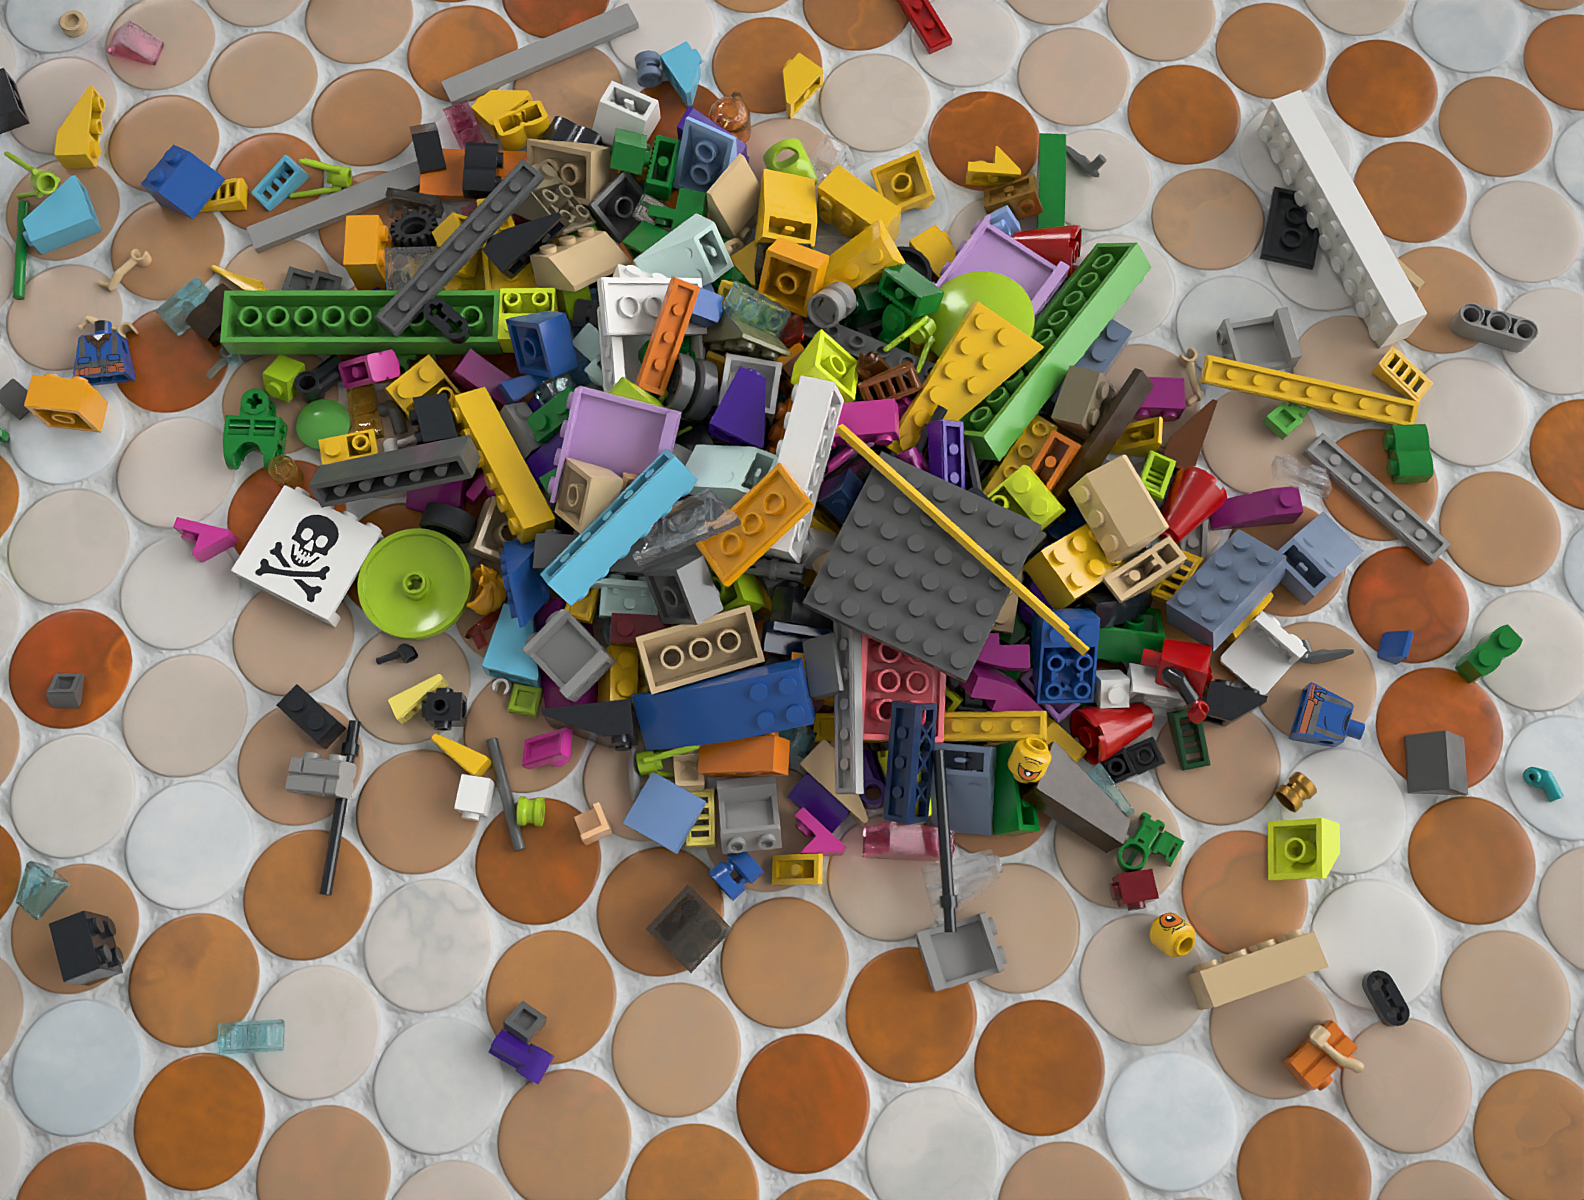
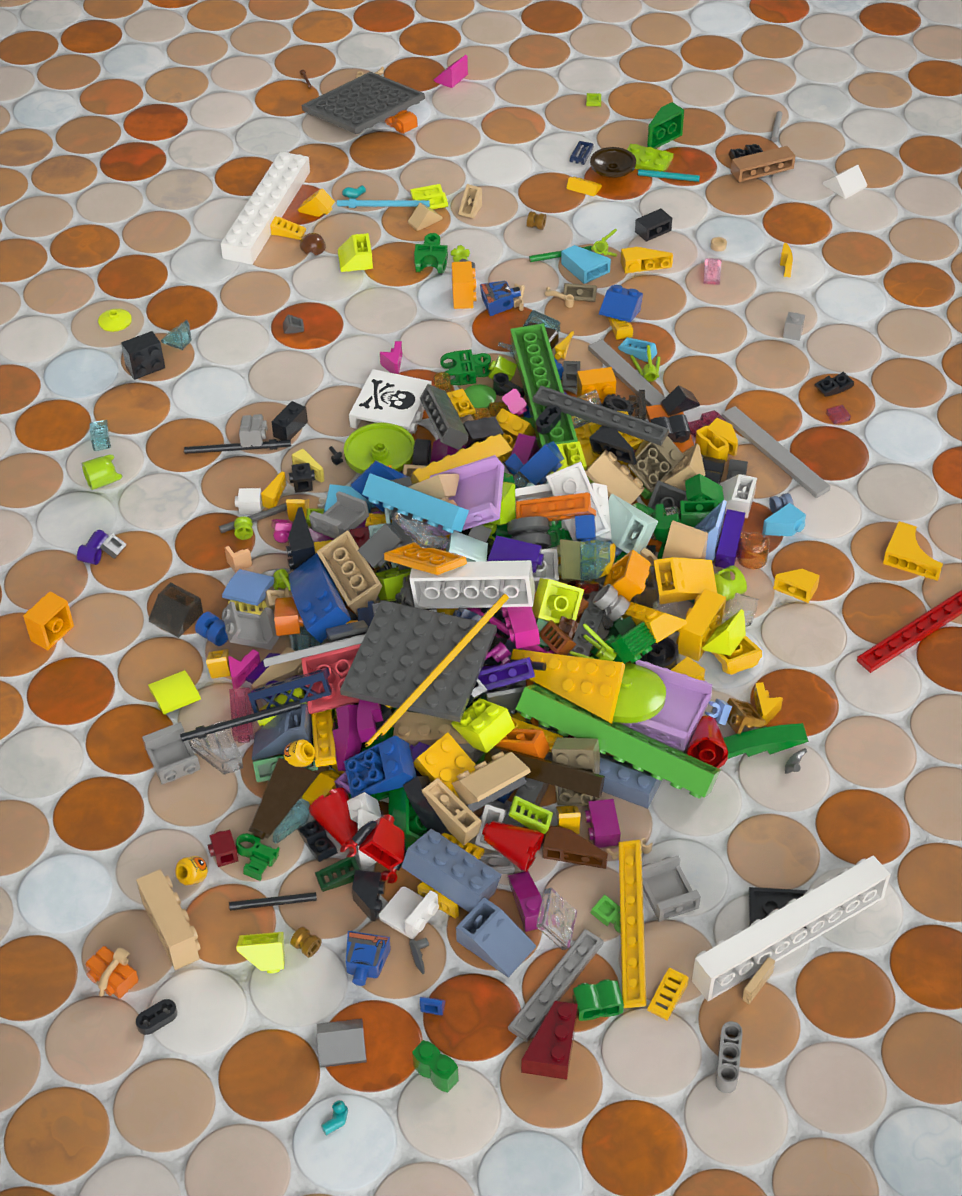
camera: 80 degrees right, 25 degrees down
none -> light orange brick [23,591,74,651]
none -> lime piece [81,454,123,490]
none -> neon yellow slope [148,670,201,714]
none -> black bar [229,892,317,911]
none -> yellow slope [286,499,309,521]
none -> dark red wedge [521,1001,578,1080]
none -> dark tan slope [563,283,597,302]
none -> neon yellow slope [702,609,746,656]
none -> dark grey slope [726,459,748,480]

